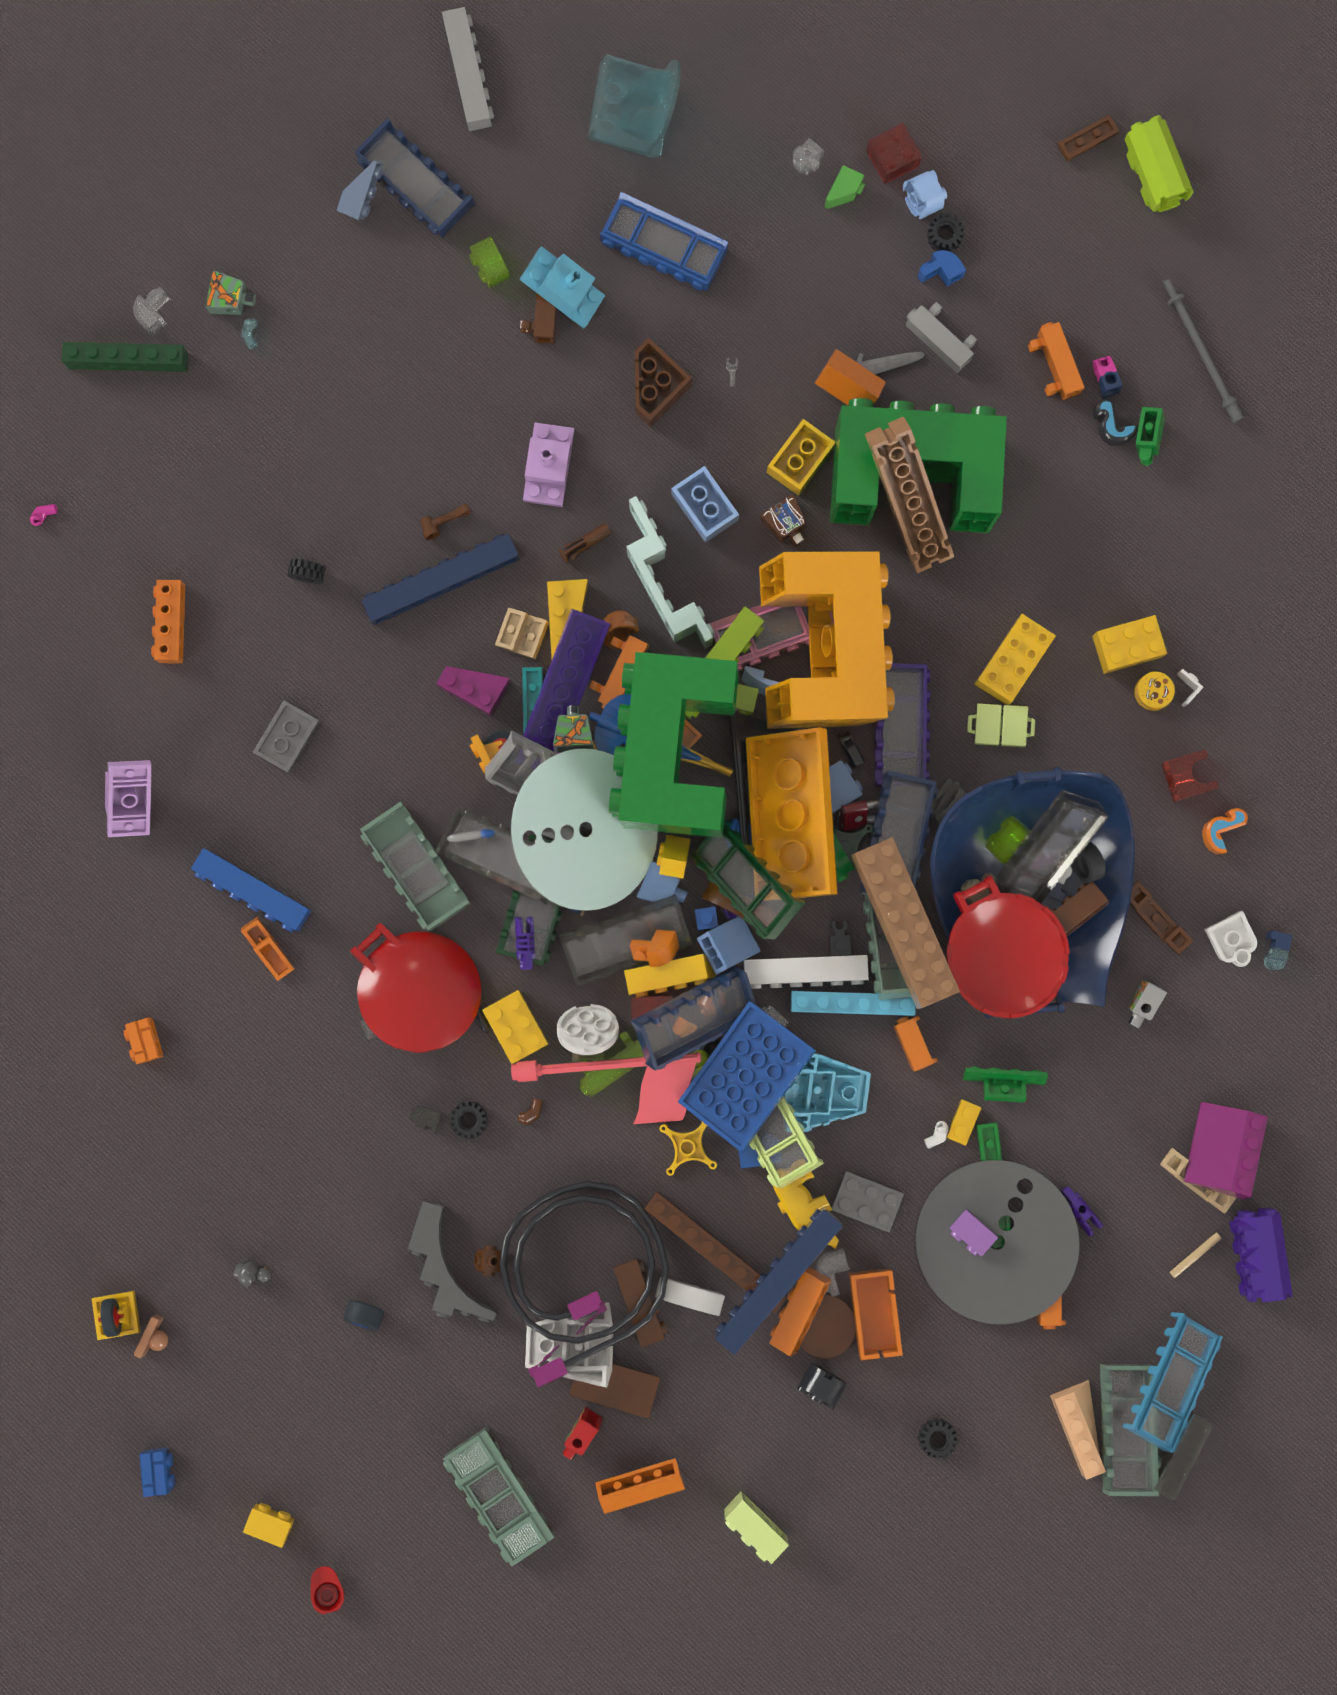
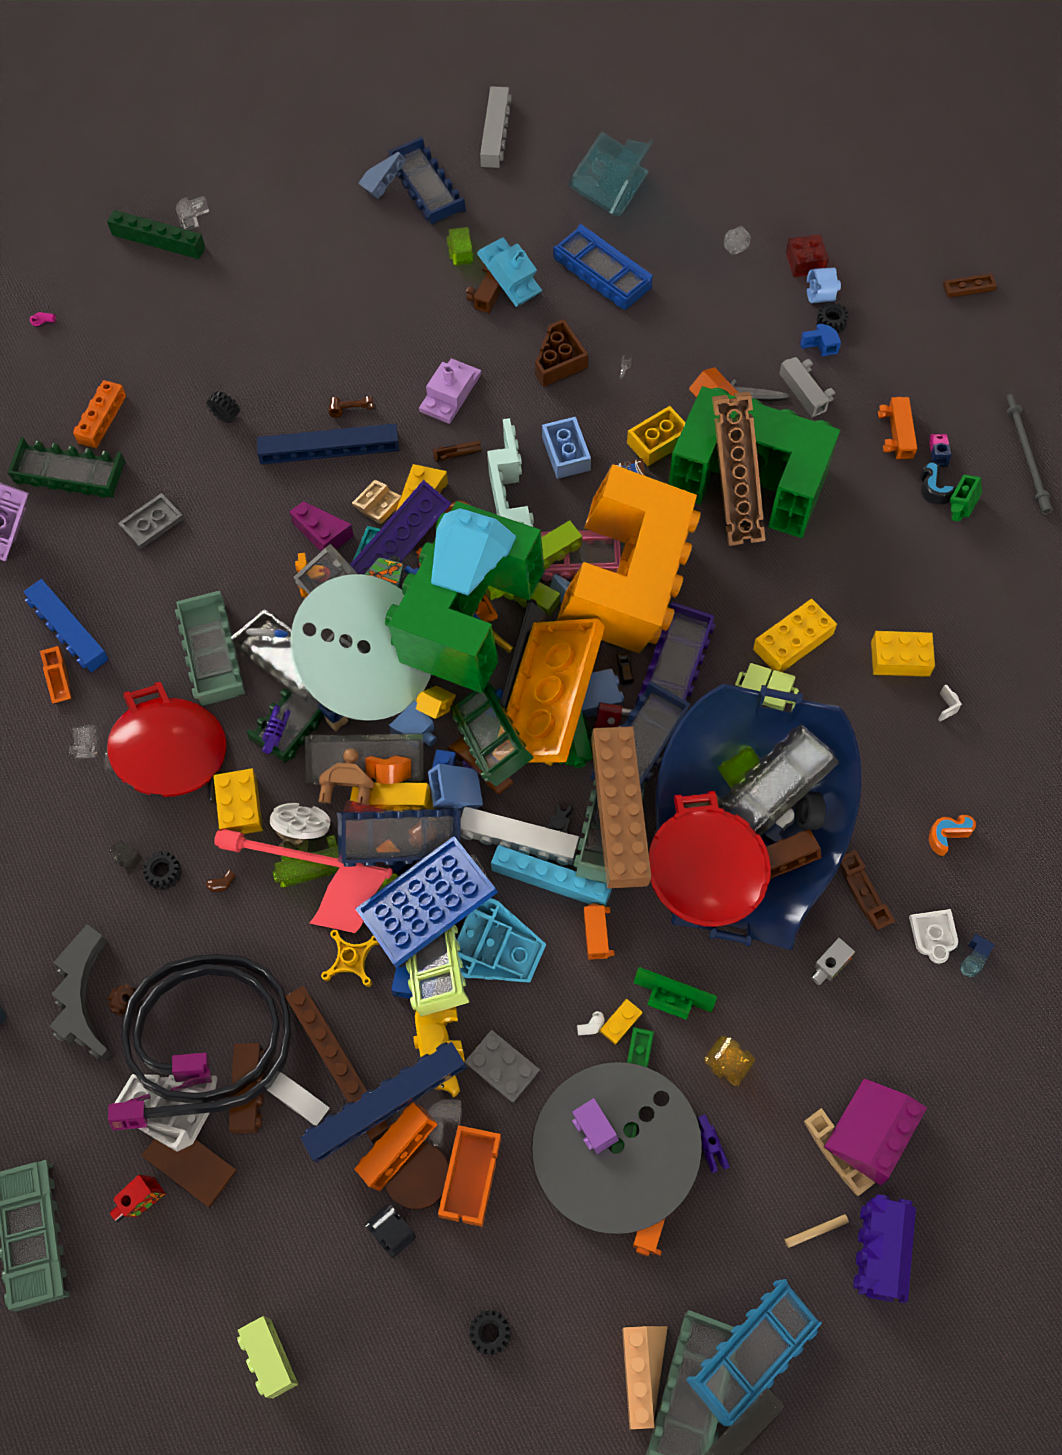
camera: 20 degrees right, 20 degrees down
torso [205,271,256,315] -> none
clear light blue arm [241,318,258,349] -> none
orange brick [595,1458,685,1514] -> none
bright green slope [825,165,865,209] -> none
lime brick [1124,115,1194,212] -> none
yellow head [1134,672,1175,711] -> none
clear red piece [1162,749,1219,802] -> none
none -> window [7,437,126,498]
none -> clear brick [69,724,98,759]
none -> medium nougat connector [318,748,375,807]
none -> medium azure wedge [431,508,516,595]
none -> clear yellow brick [704,1036,755,1086]

